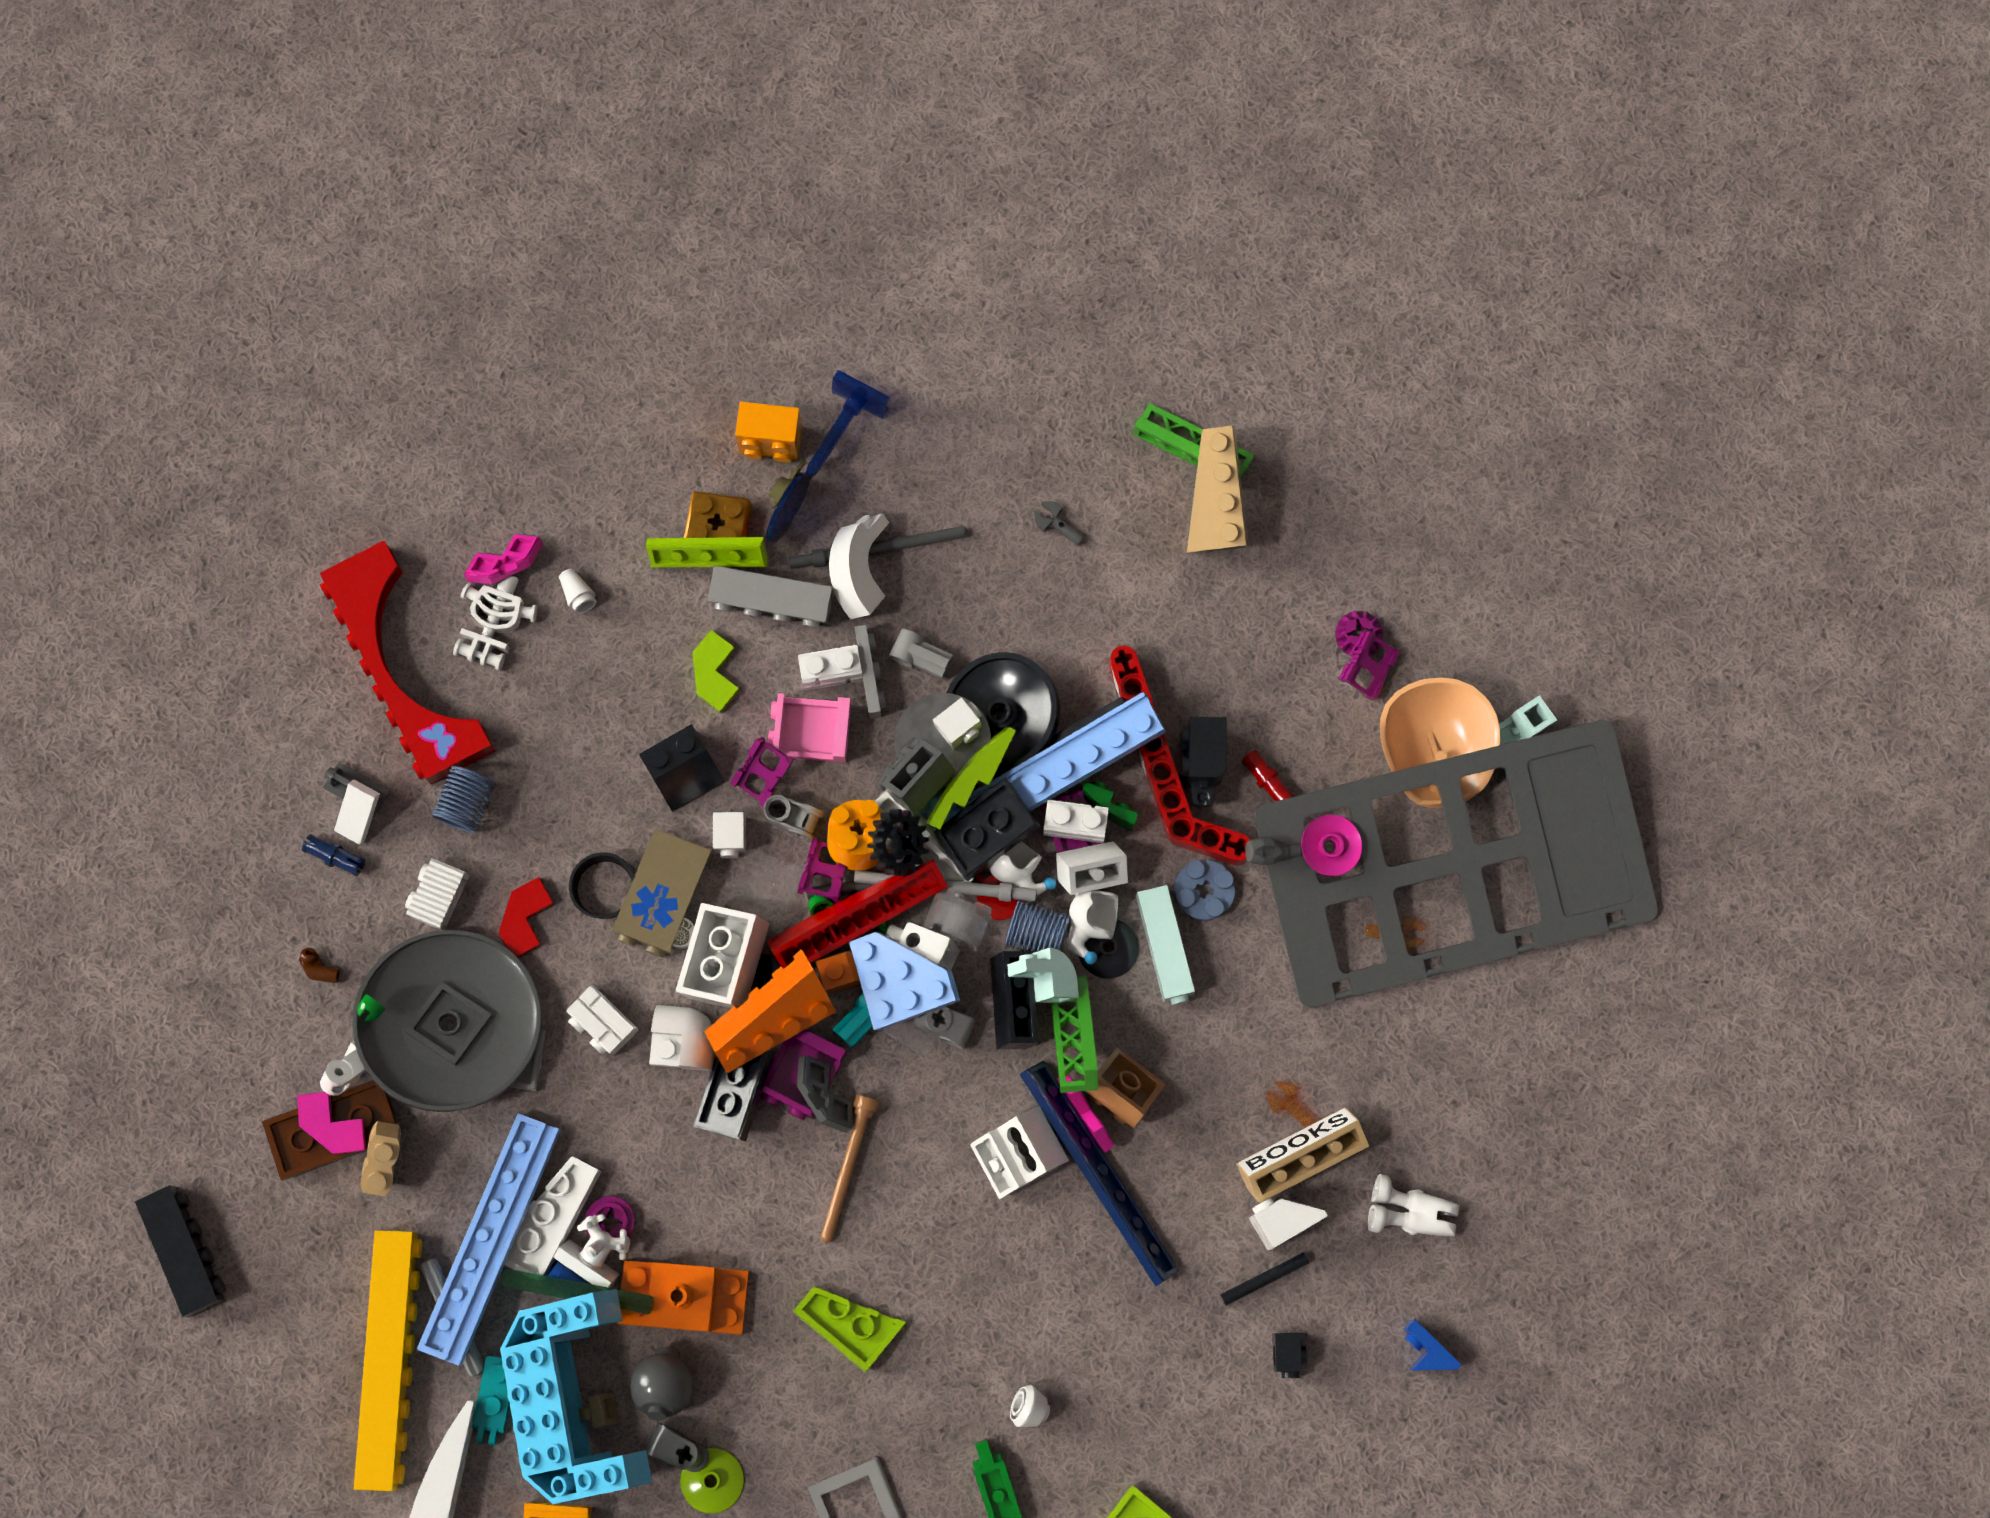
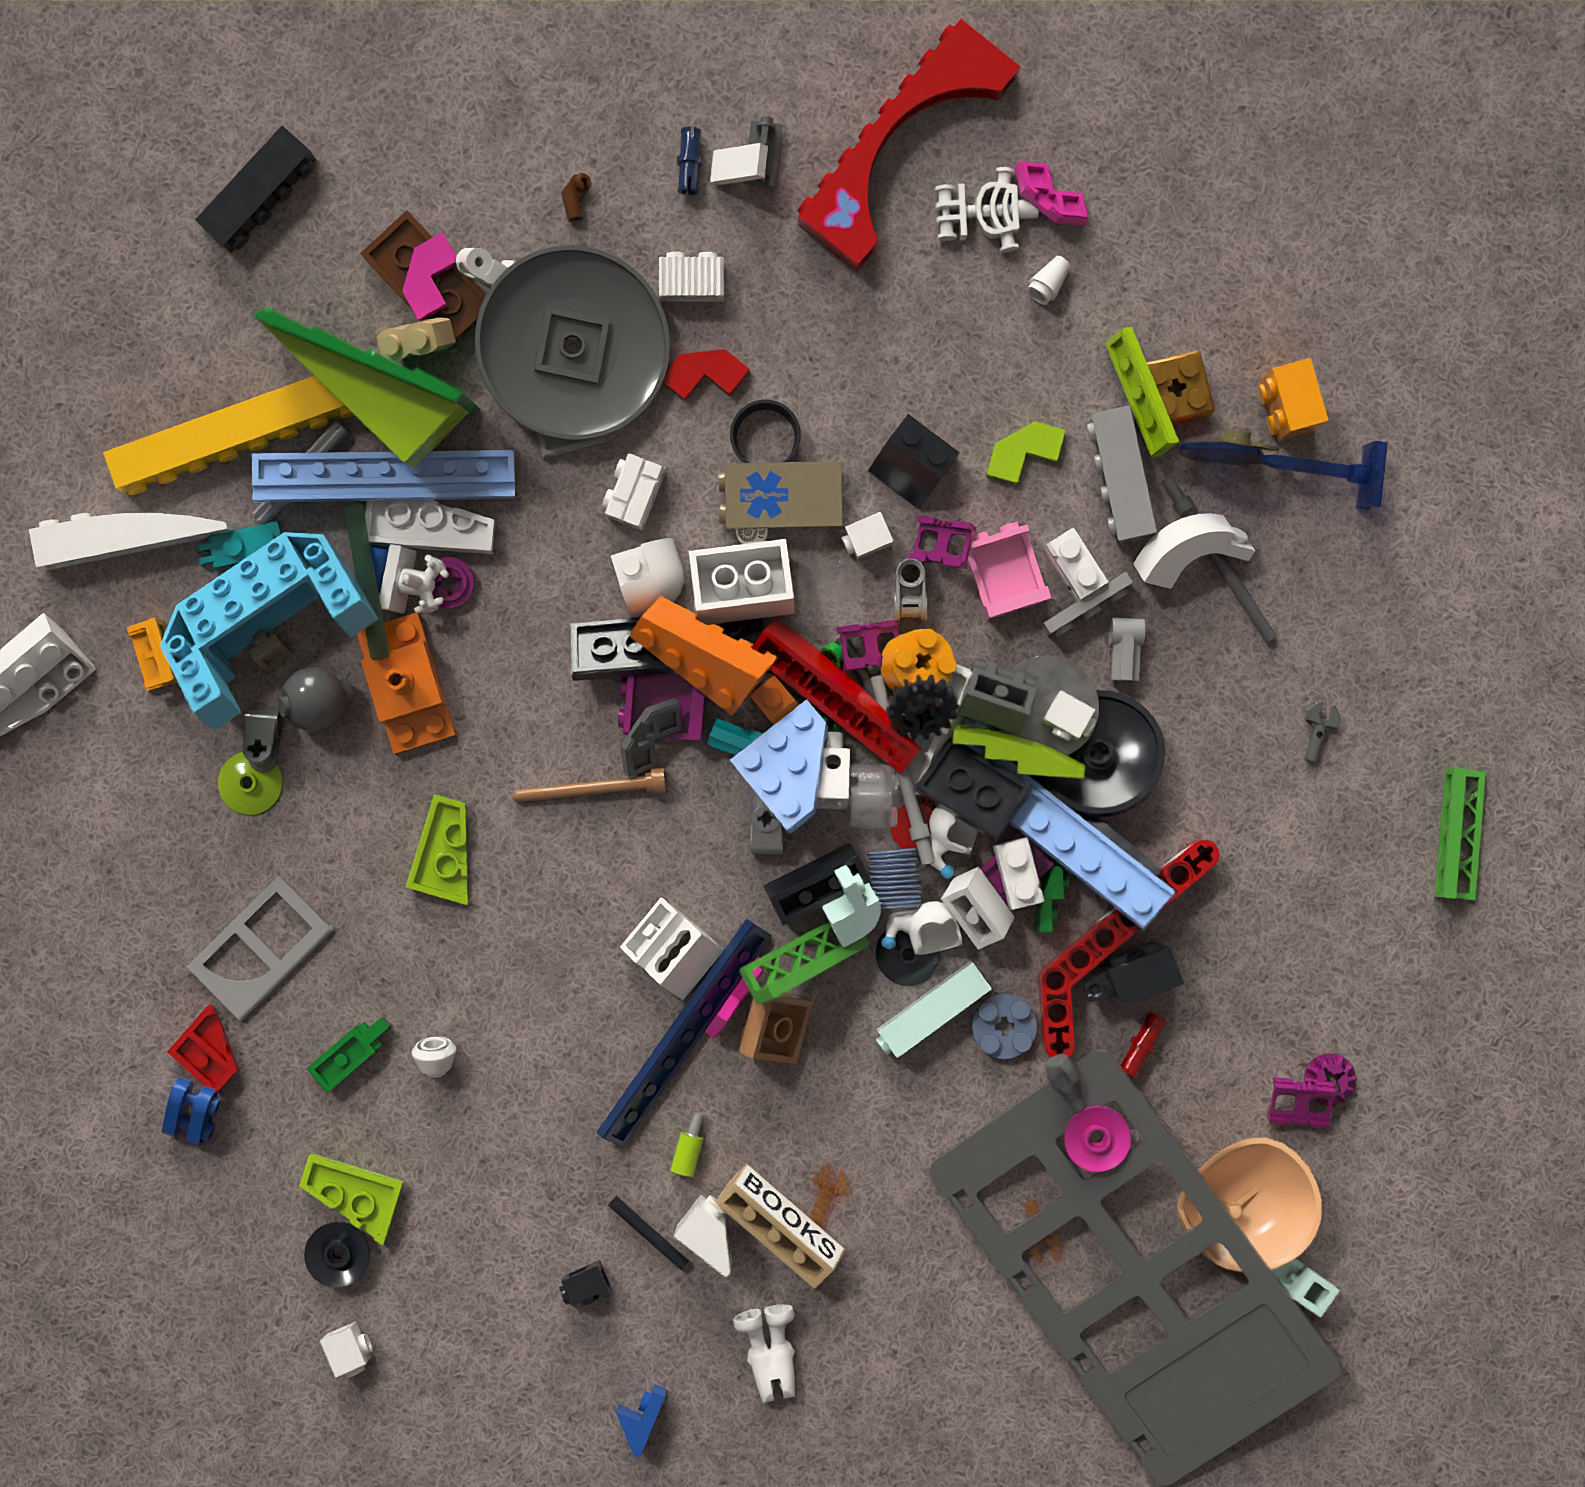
camera: 70 degrees right, 10 degrees up
green hinge [357,994,386,1022] -> none
sand blue piece [432,766,496,833] -> none
tan wedge [1187,425,1249,553] -> none
none -> lime piece [252,307,480,469]
none -> lime piece [670,1112,704,1177]

